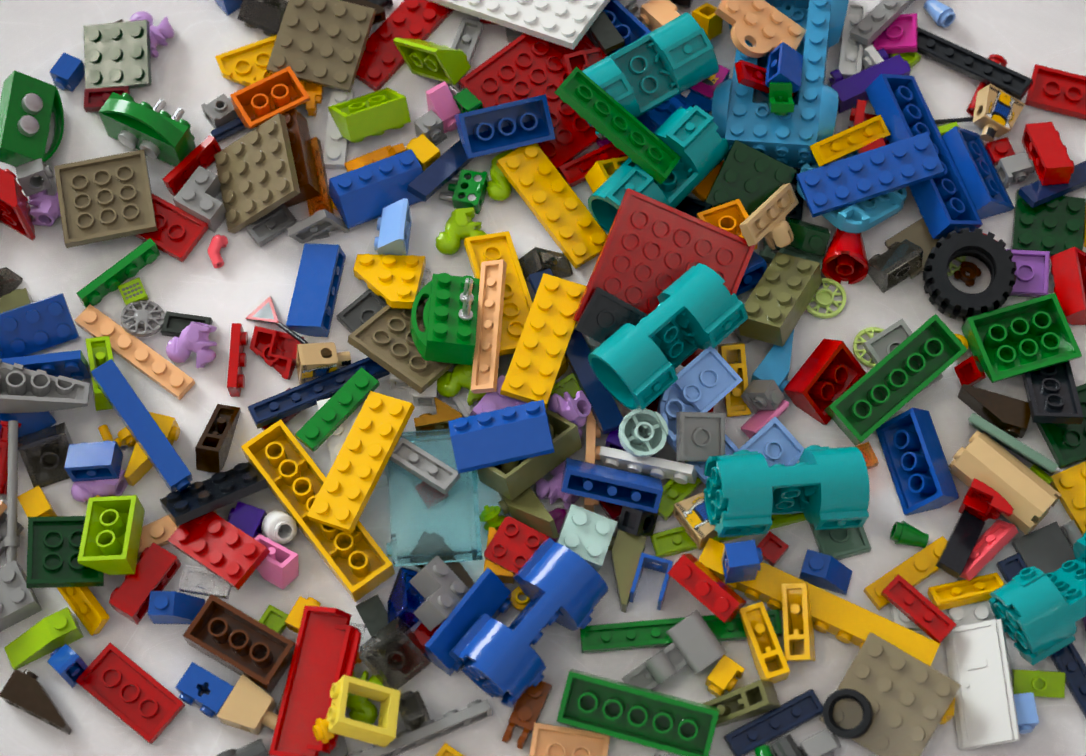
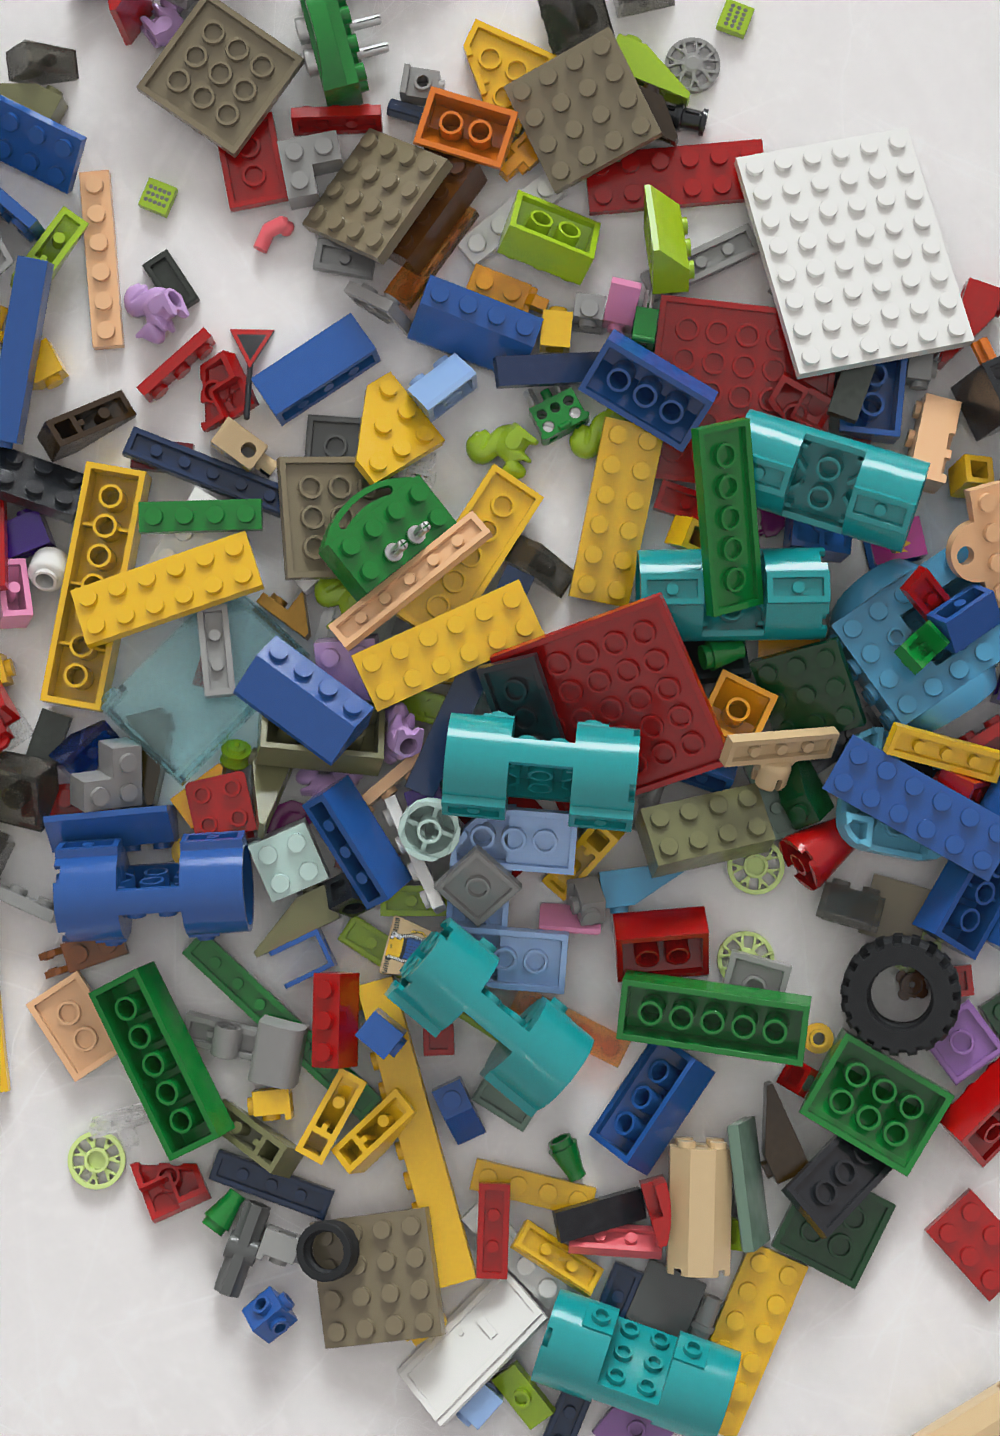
camera: 50 degrees right, 20 degrees up
green plate [76,238,160,308] -> none
light grey wheel [120,300,165,337] -> none
none -> green cone [697,641,746,671]

